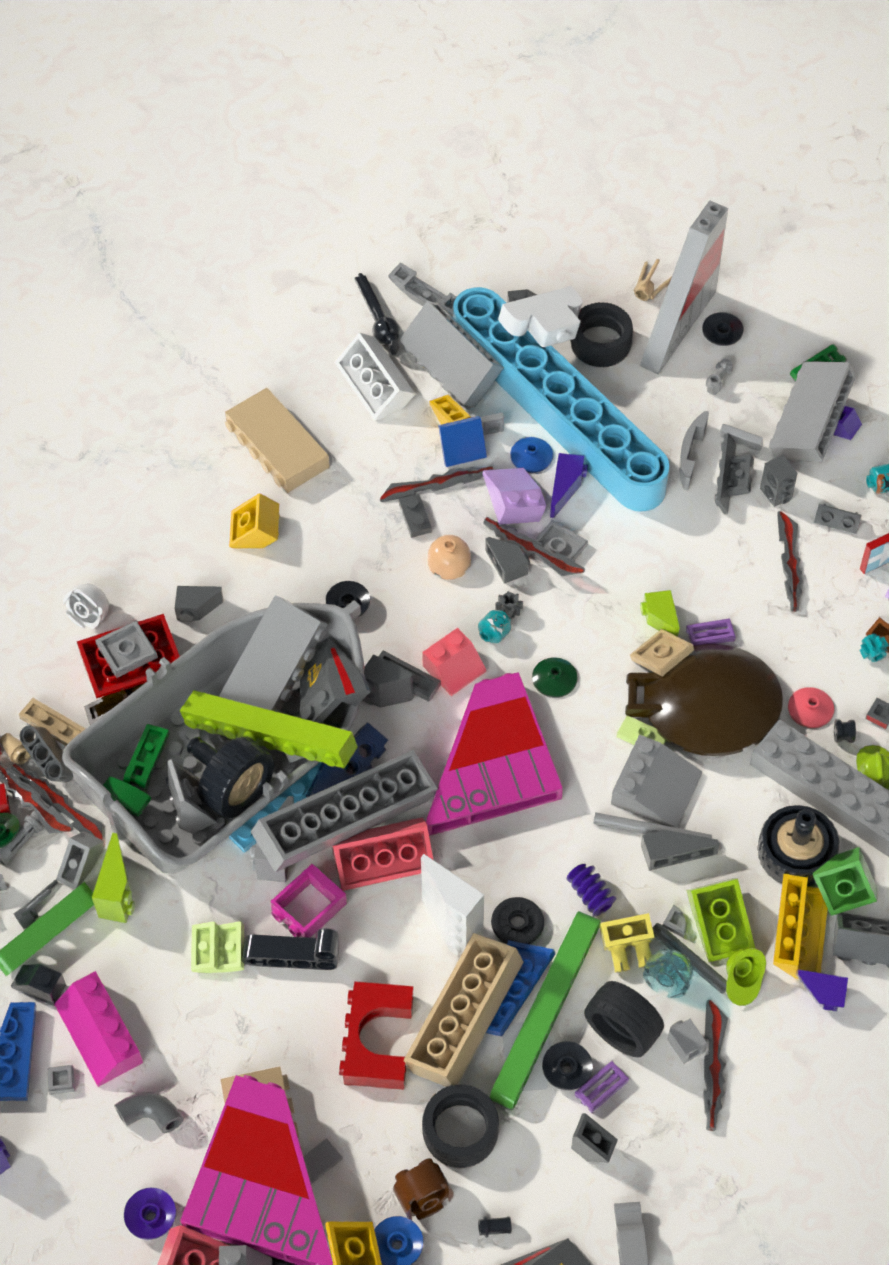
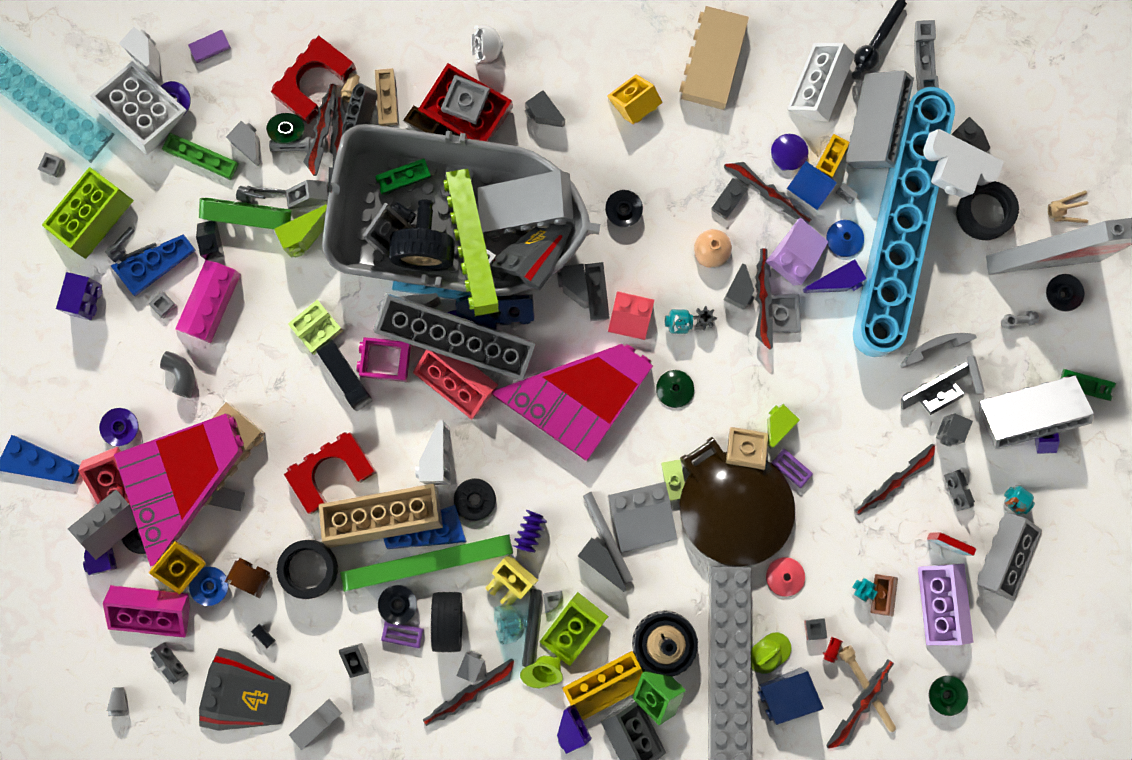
camera: 50 degrees right, 25 degrees up
green slope [103,776,152,817] -> none
black wheel [834,719,856,743] -> none
none -> dark purple dish [771,134,809,171]

